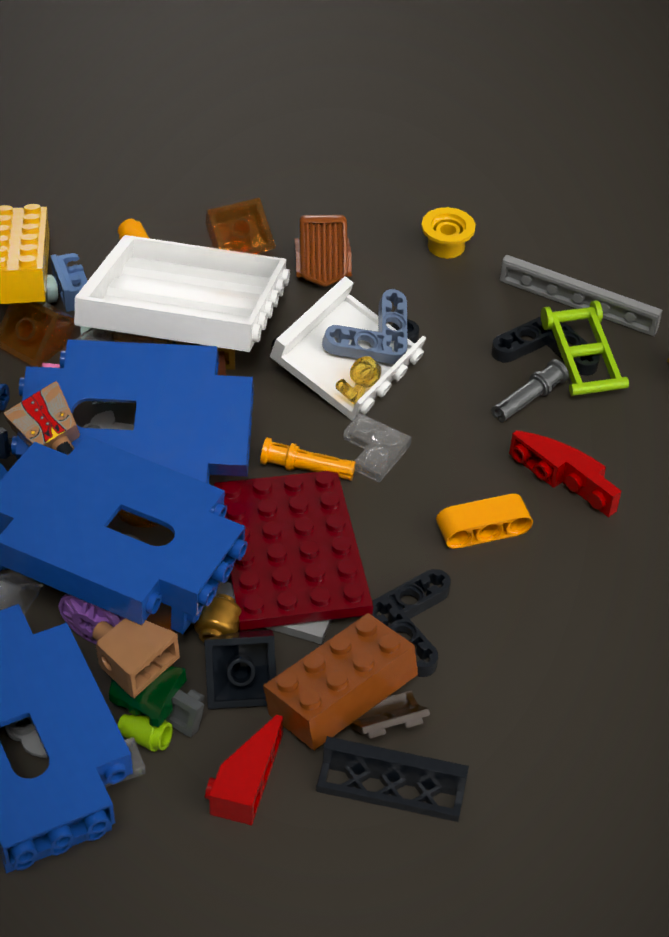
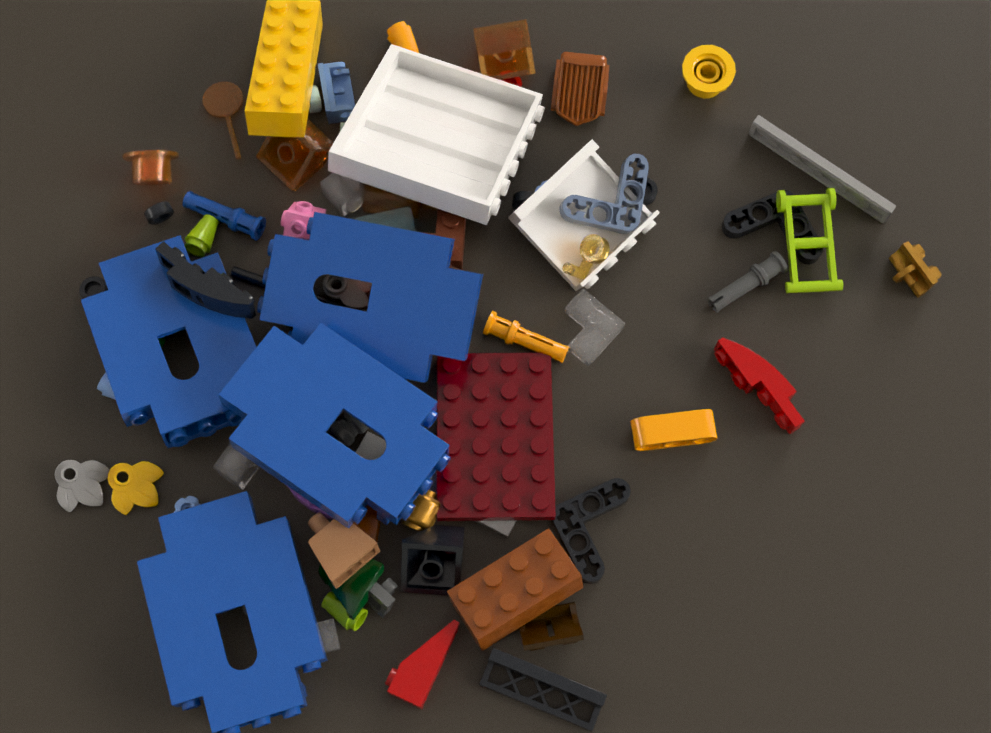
camera: 10 degrees right, 25 degrees up
torso [3,381,80,455] -> none

